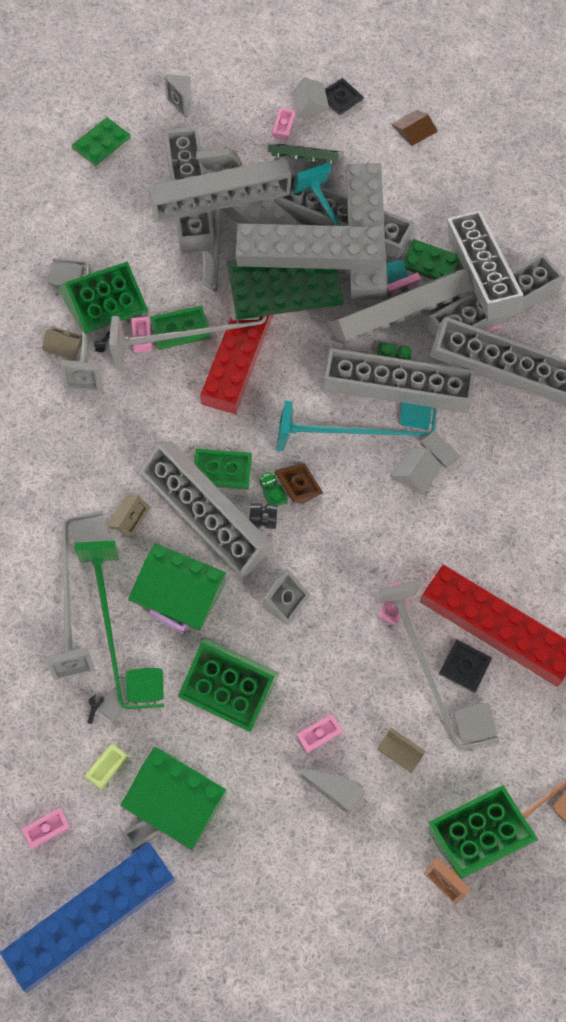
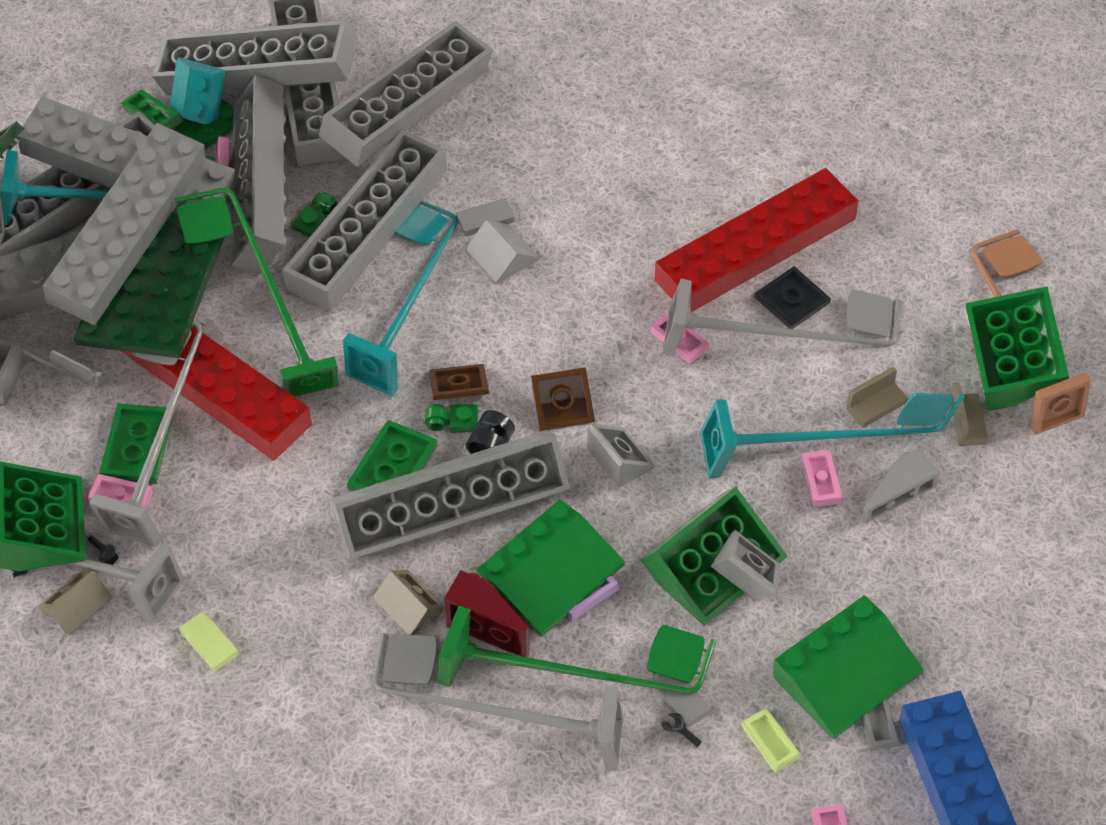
camera: 65 degrees left, 10 degrees down
none -> green plate [121,89,183,130]
none -> teal slope [170,57,226,124]
none -> green piece [174,188,339,397]
none -> yellowish green tile [179,611,239,672]
none -> dark red slope [444,570,529,657]
none -> reddish brown slope [531,367,595,431]
none -> teal piece [700,393,965,478]
none -> light grey slope [711,530,780,601]
none -> dark tan panel [951,383,988,446]

